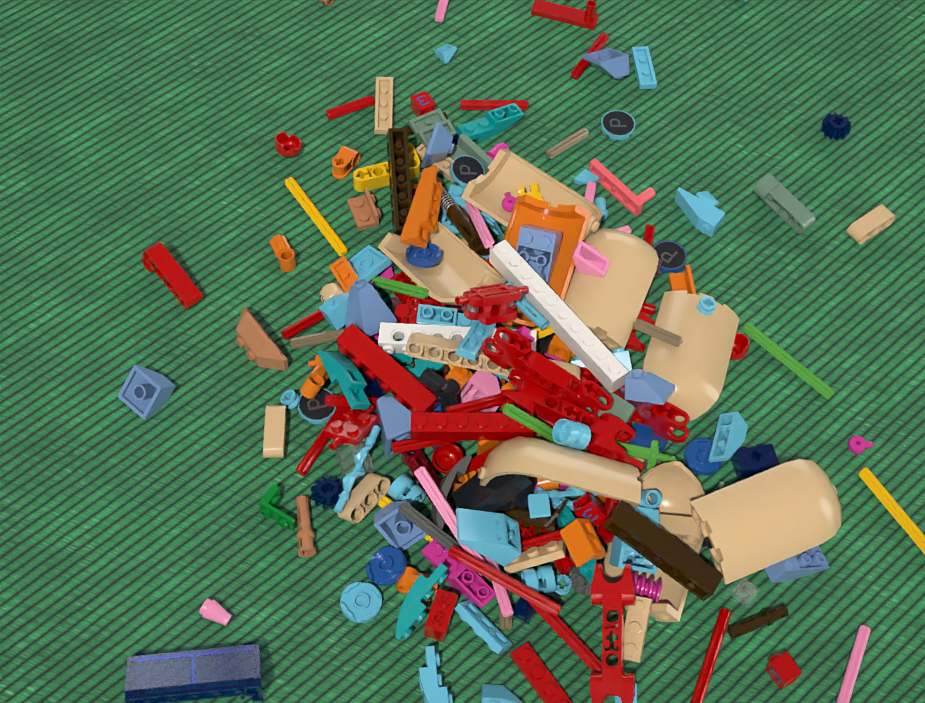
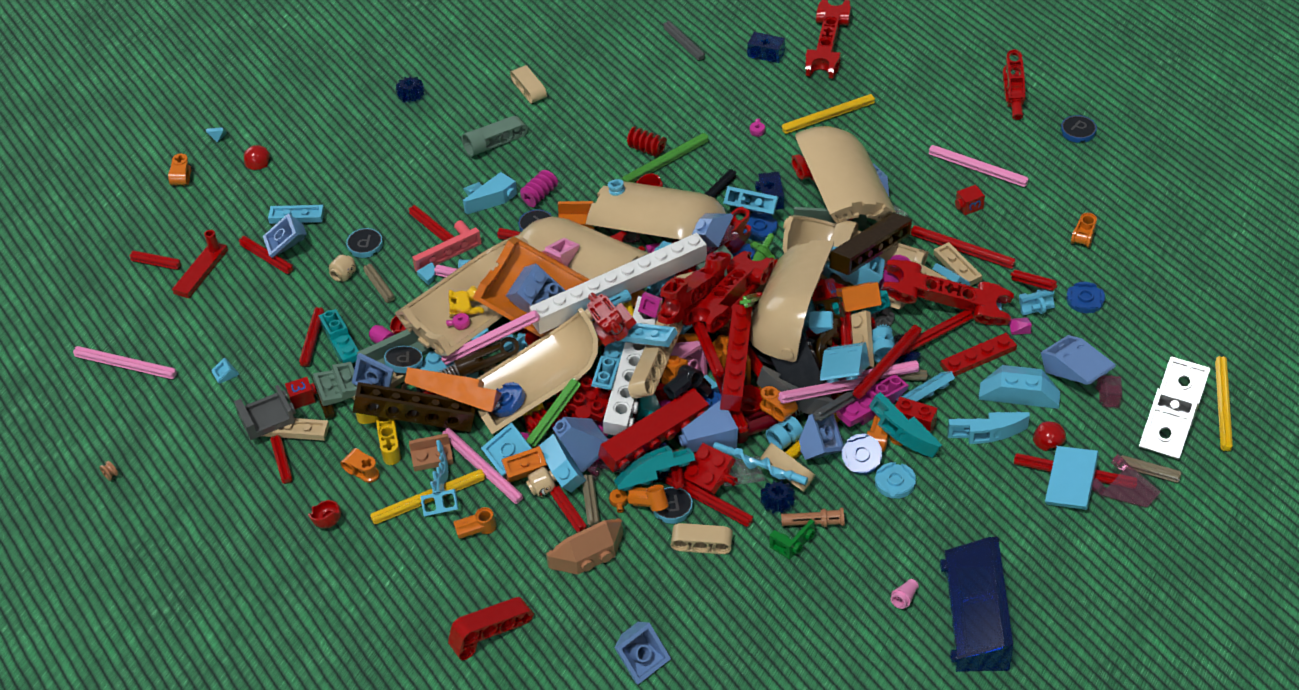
camera: 75 degrees left, 10 degrees down
medium azure bush [280,390,300,409] -> none
medium azure wheel [552,418,591,450] -> none
dark tan axle [633,319,683,347] -> none
dark brown pin [727,604,789,640] -> none
none -> dark grey panel [234,385,296,440]
none -> red hair [244,145,270,170]
none -> tan head [329,255,356,282]
none -> red axle [409,205,455,242]
none -> medium azure piece [420,440,459,516]
none -> bright pink axle [442,428,523,504]
none -> dark pink piece [520,170,558,207]
none -> red piece [627,126,667,157]
none -> black axle [704,169,737,198]
none -> orange piece [760,386,798,422]
none -> medium azure tile [932,263,971,286]
none -> tan plate [933,242,982,286]

